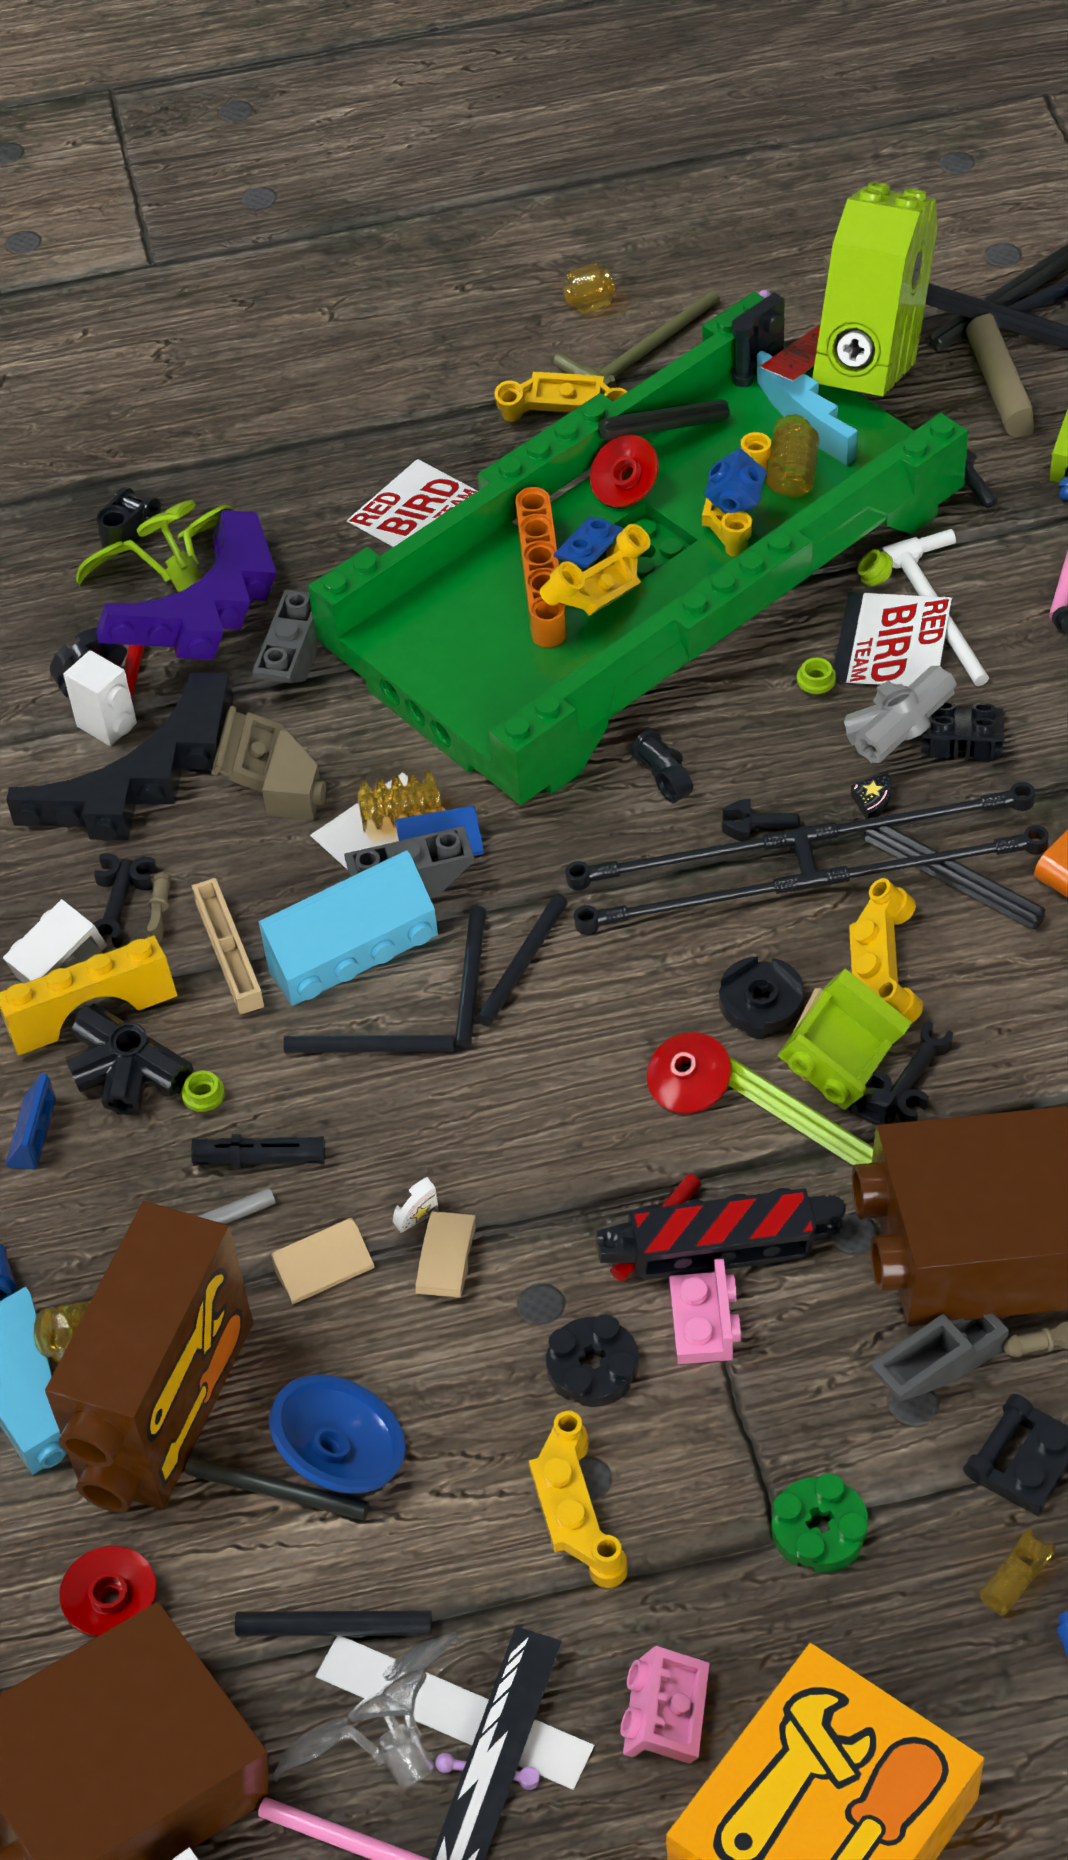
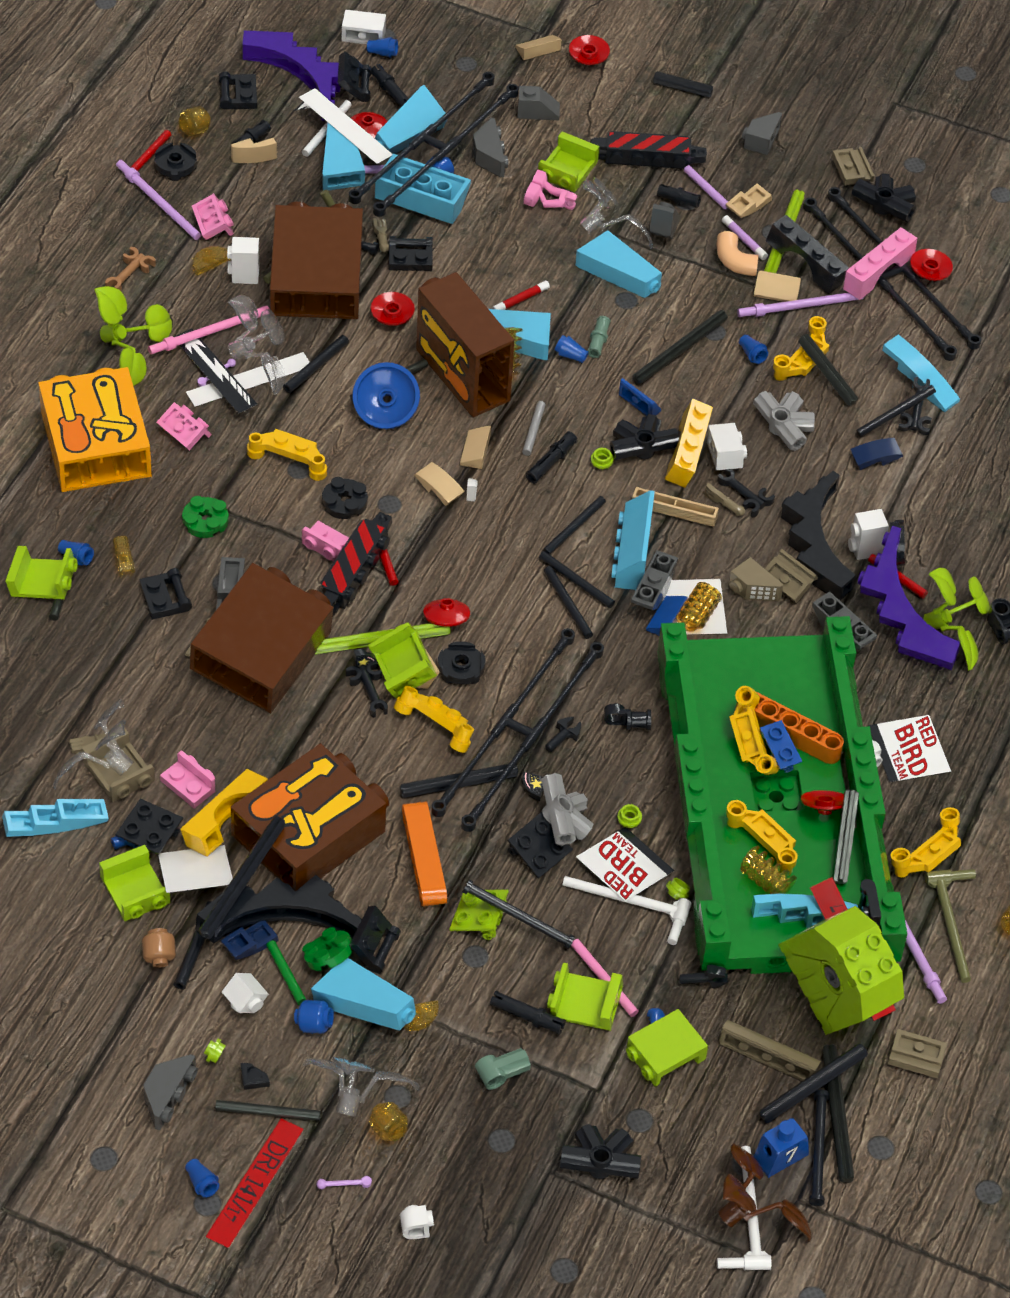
camera: 120 degrees right, 0 degrees up
blue brick [704,448,767,514] -> none

